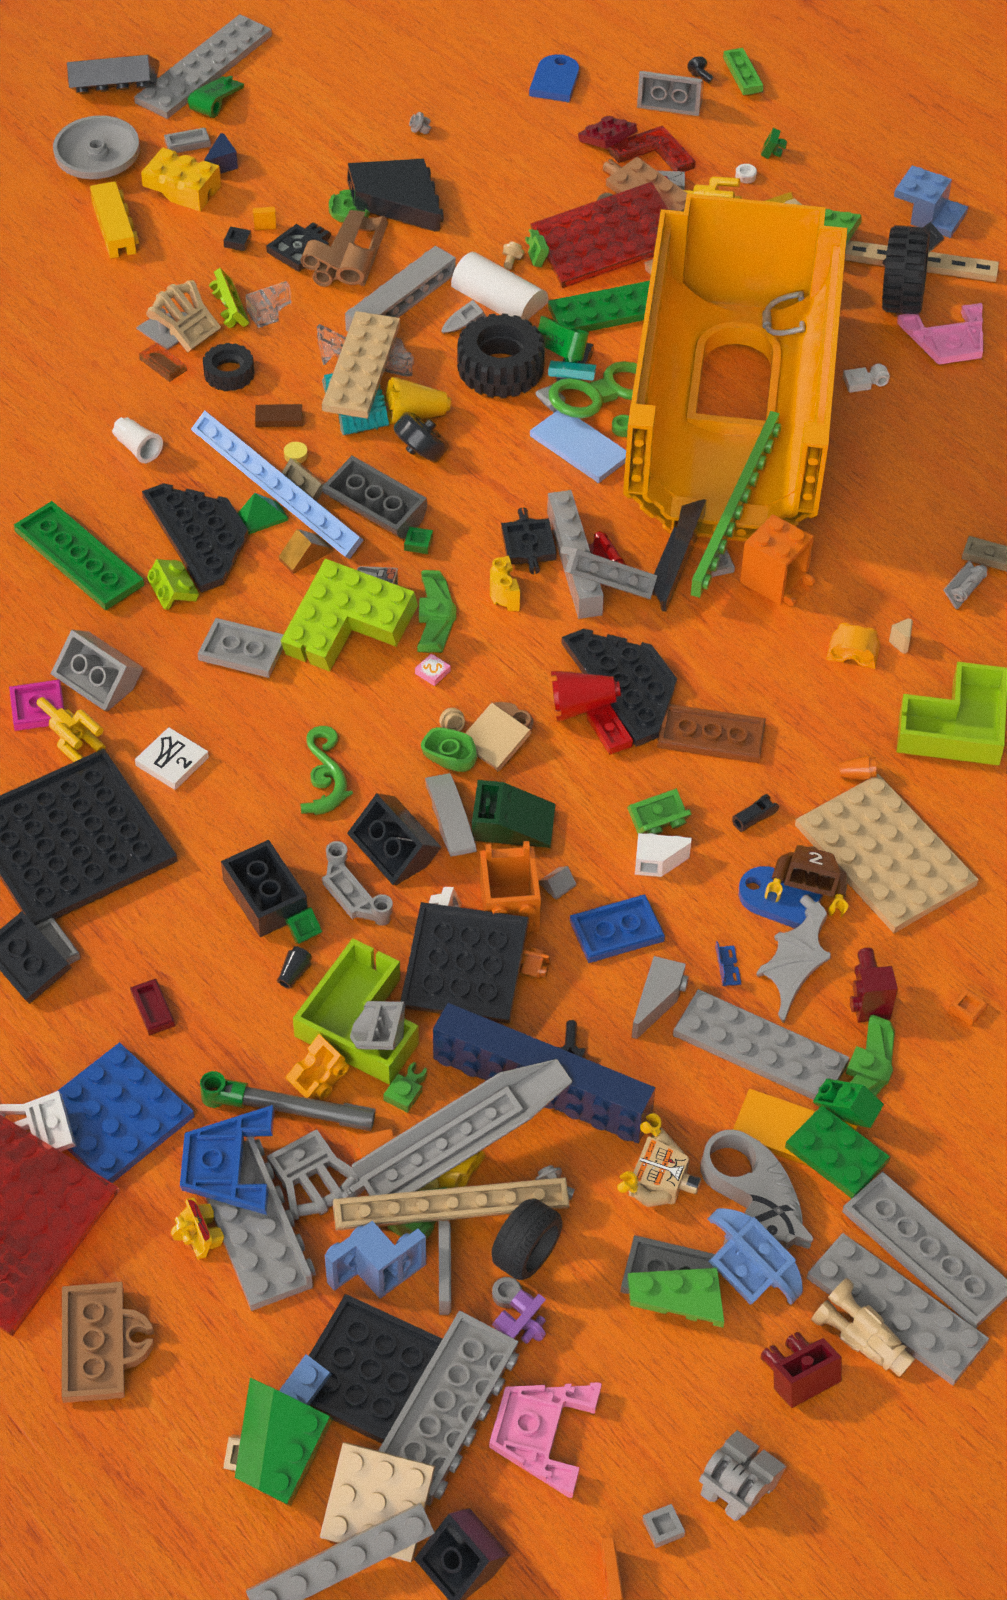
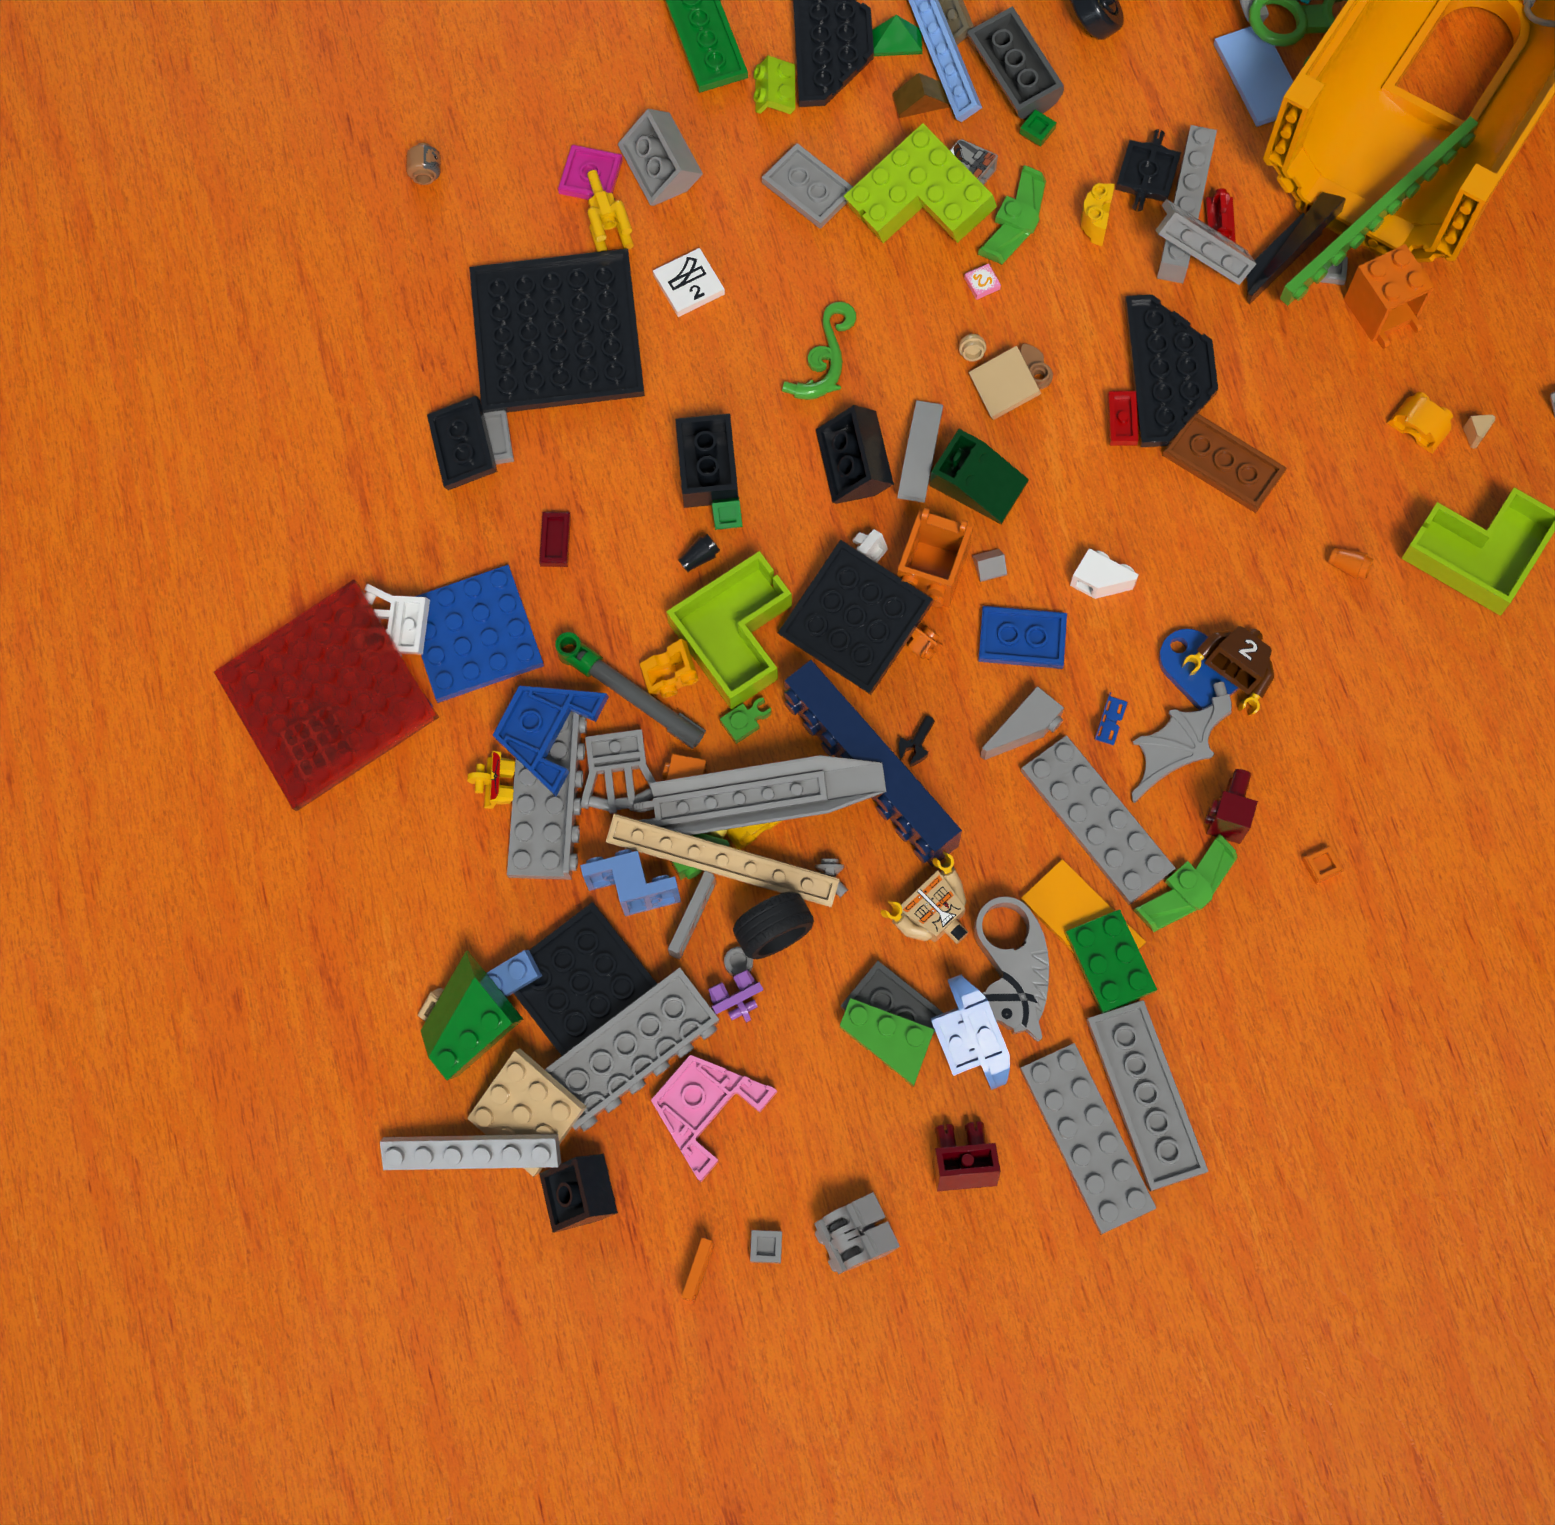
camera: 30 degrees right, 20 degrees up
medium nougat plate [62,1282,154,1403] -> none
light grey plate [322,841,393,926] -> none
light grey slope [350,1001,405,1050] -> none
bright green piece [421,727,478,772] -> none
red cone [551,671,621,722] -> none
bright green bracket [627,788,692,835] -> none
black bar [732,794,779,832] -> none
tan plate [795,774,978,933] -> none
tan piece [811,1278,915,1377] -> none
green slope [813,1079,884,1128] -> none

